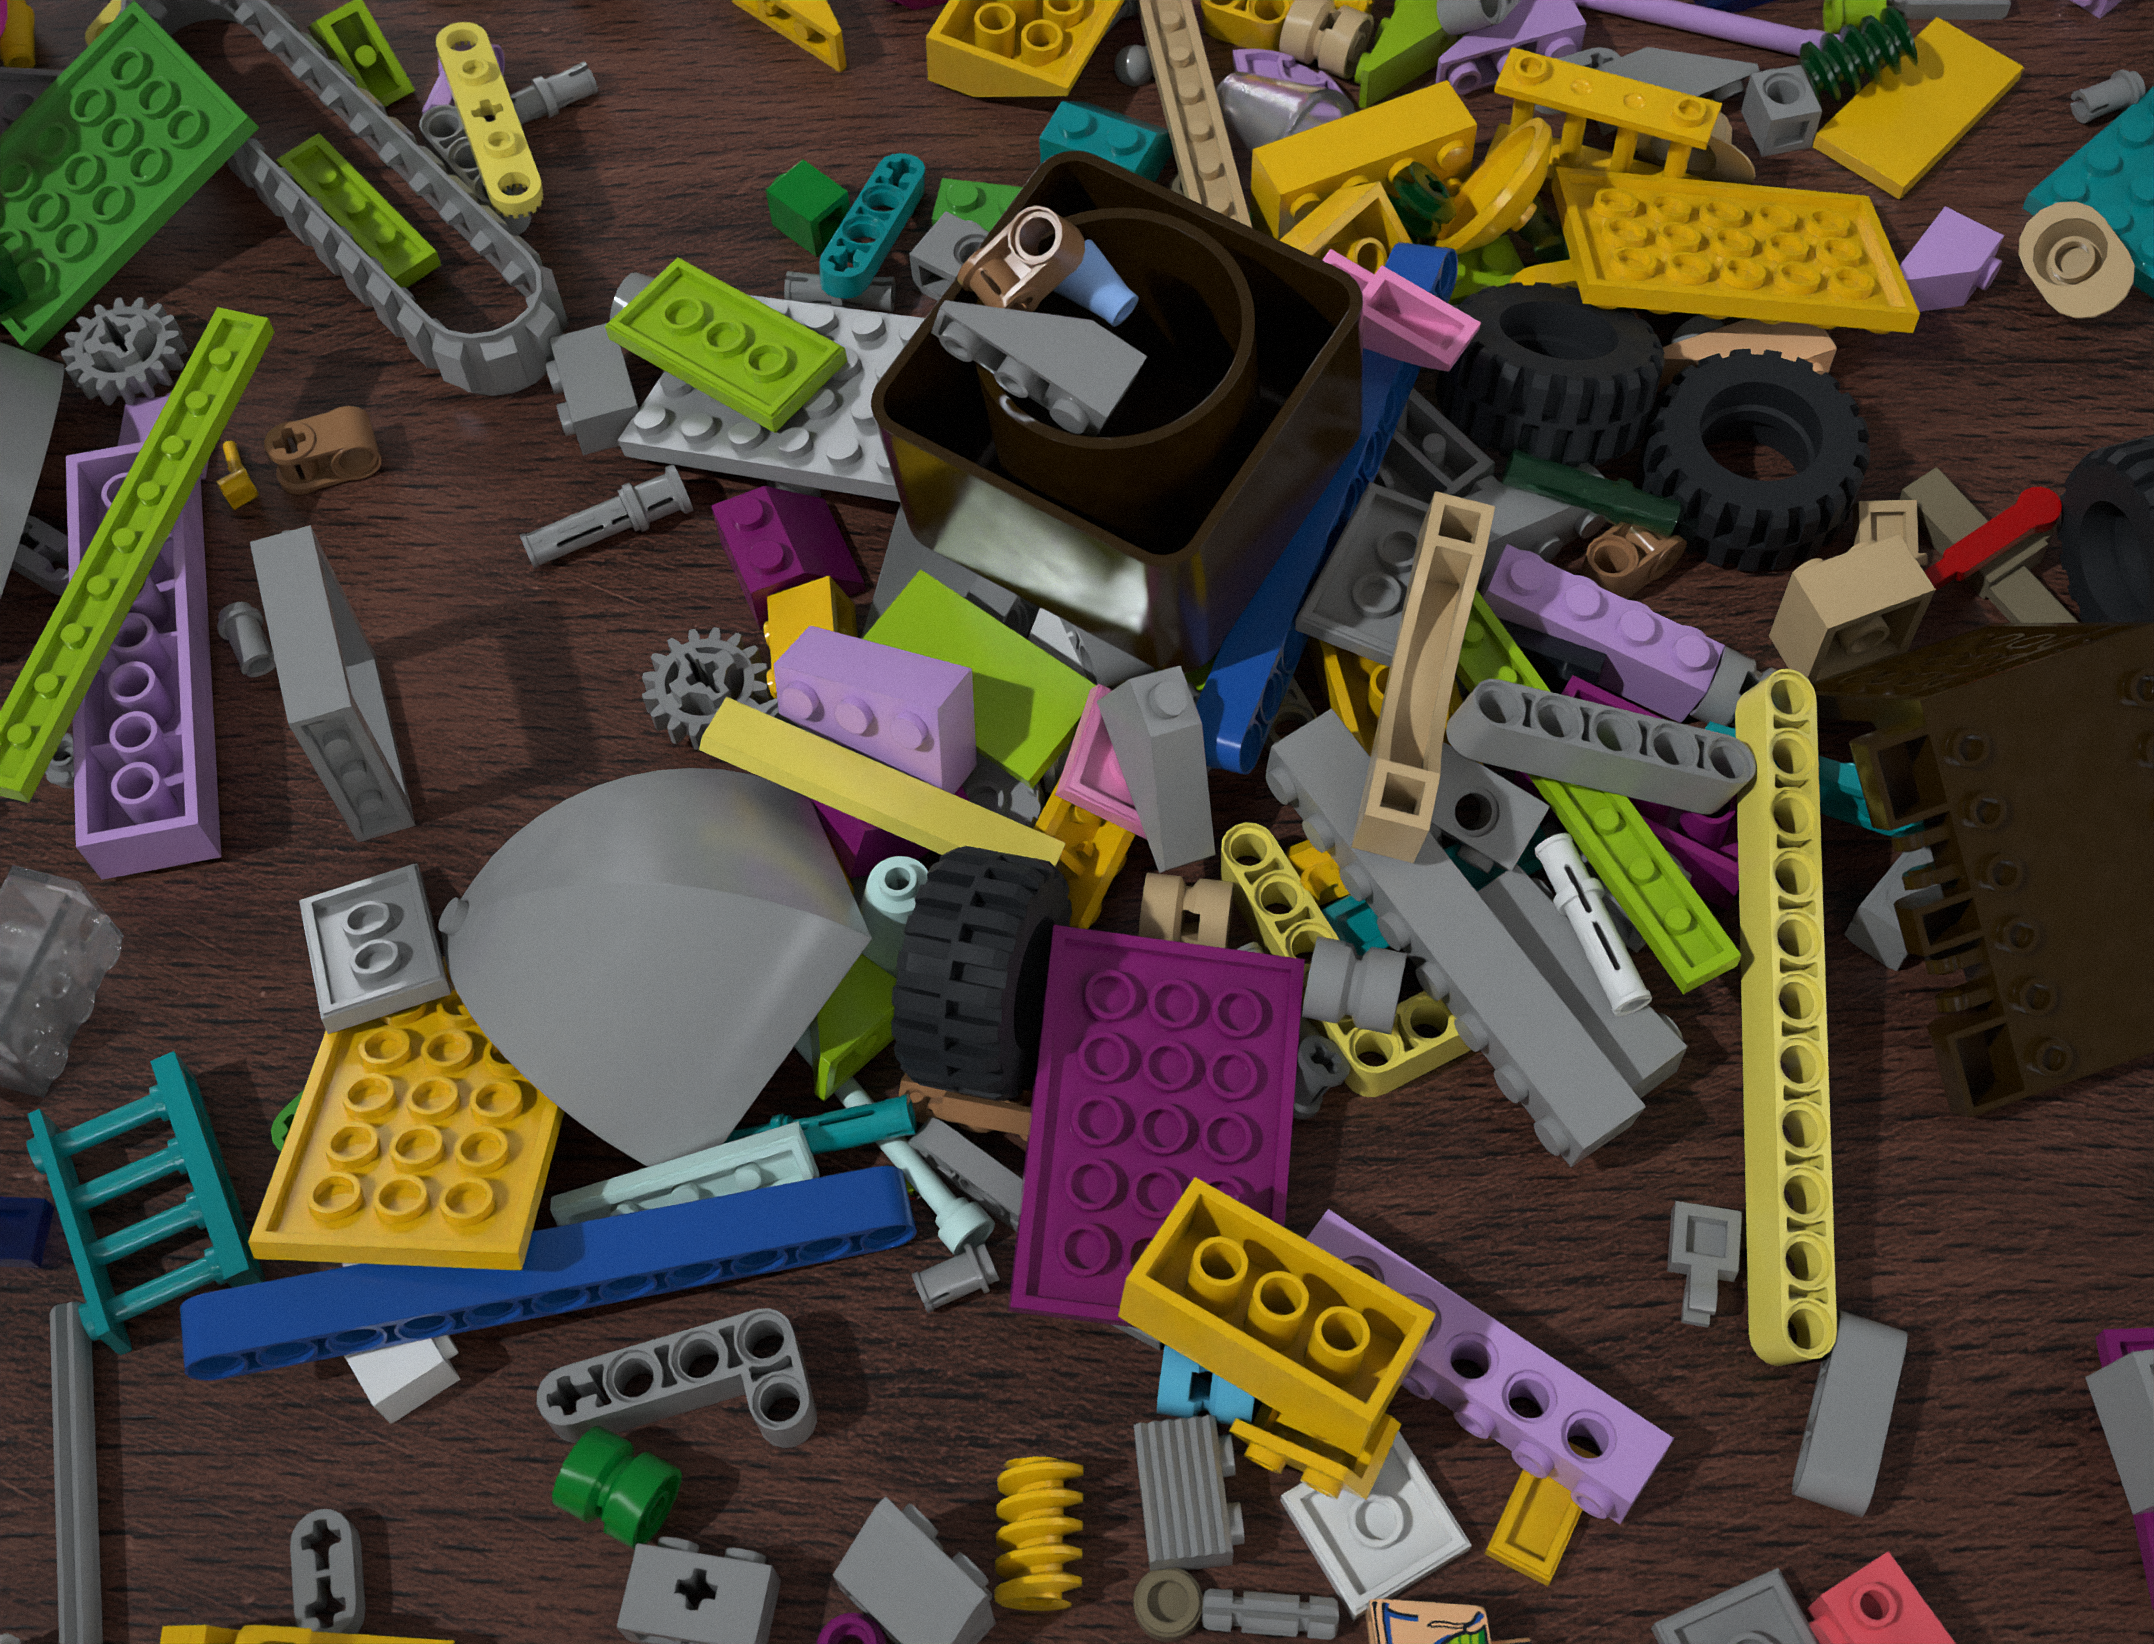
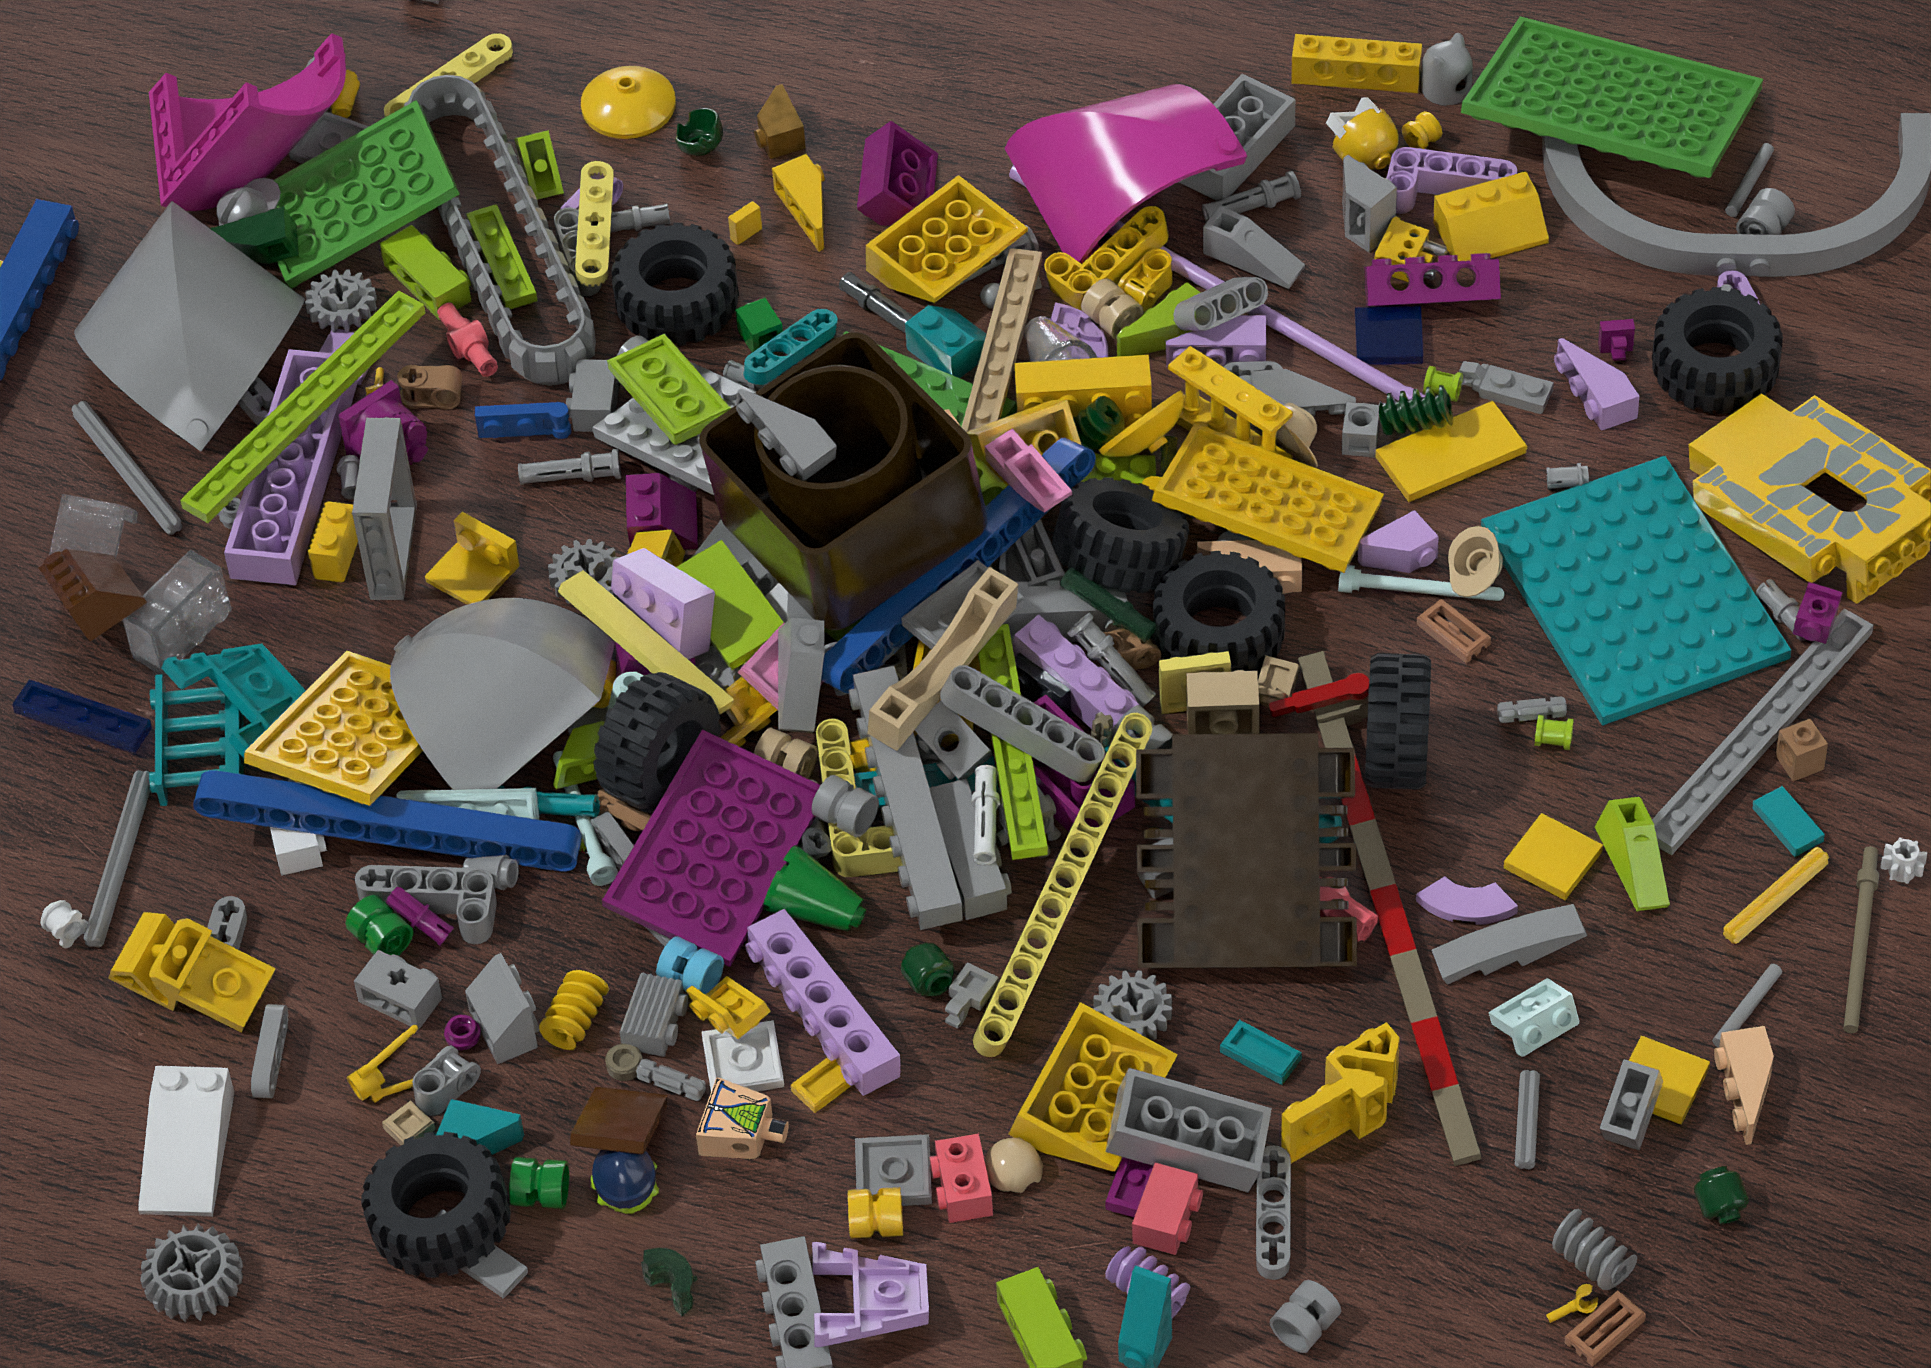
camera: 20 degrees right, 10 degrees down
light grey tile [299,863,451,1034] -> none
light grey pin [912,1243,1000,1313] -> none
medium nougat piece [957,206,1085,312] -> none
light blue cone [1052,239,1139,327] -> none
yellow brick [1118,1177,1436,1458] -> none
light grey beam [1792,1310,1908,1518] -> none
none -> teal wing [161,643,306,758]
none -> yellow brick [308,501,358,582]
none -> magenta piece [338,380,428,465]
none -> lime brick [380,225,471,320]
none -> magenta axle [386,887,454,946]
none -> yellow bracket [425,512,520,605]
none -> coral pin [437,303,498,377]
none -> light grey cone [463,855,519,890]
none -> blue plate [475,402,572,439]
none -> black tyre [611,222,739,346]
none -> yellow tile [728,201,762,245]
none -> green cone [763,845,867,931]
none -> dark grey pin [839,272,913,334]
none -> dark green head [900,943,955,996]
none -> tan hair [985,1138,1043,1193]
none -> yellow slope [1008,1002,1178,1172]
none -> light grey pin [1067,613,1156,707]
none -> dark tan axle [1091,712,1113,748]
none -> light grey gear [1093,970,1172,1040]
none -> light yellow plate [1159,651,1231,714]
none -> light aqua piece [1338,565,1504,601]
none -> nougat tile [1417,599,1491,664]

